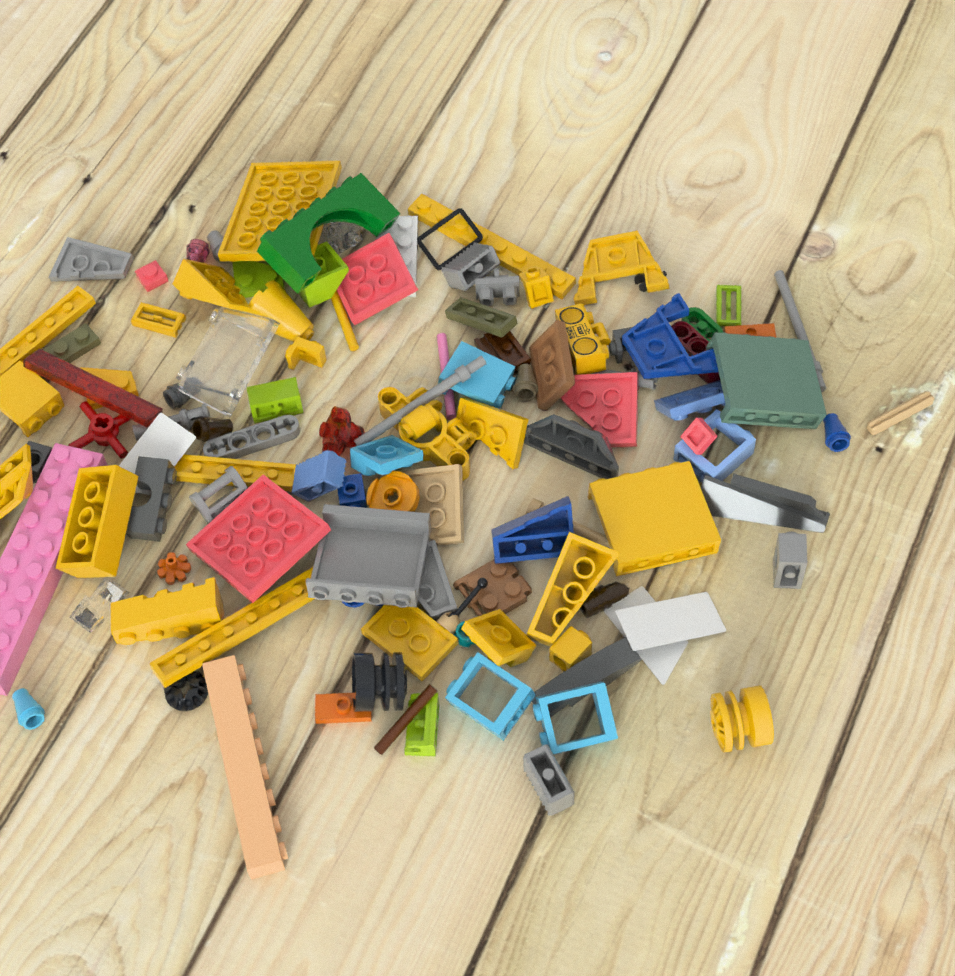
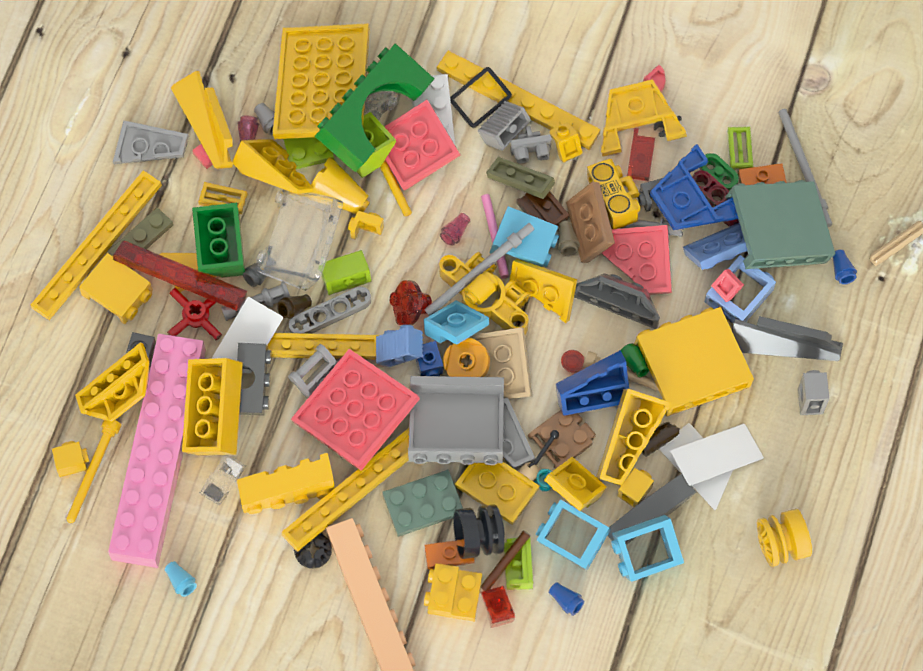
camera: 10 degrees left, 10 degrees up
orange plant [157,552,191,585] -> none
light grey brick [523,744,575,816] -> none
none -> yellow wedge [171,71,233,169]
none -> green slope [192,203,245,278]
none -> sand green plate [382,469,463,537]
none -> yellow plate [424,563,482,621]
none -> clear pink cone [440,213,471,246]
none -> clear red slope [481,586,515,628]
none -> blue cone [549,582,585,615]
none -> clear red plate [561,350,584,372]
none -> green cone [621,343,649,378]
none -> clear red panel [627,128,655,181]
none -> coral tile [643,65,665,93]

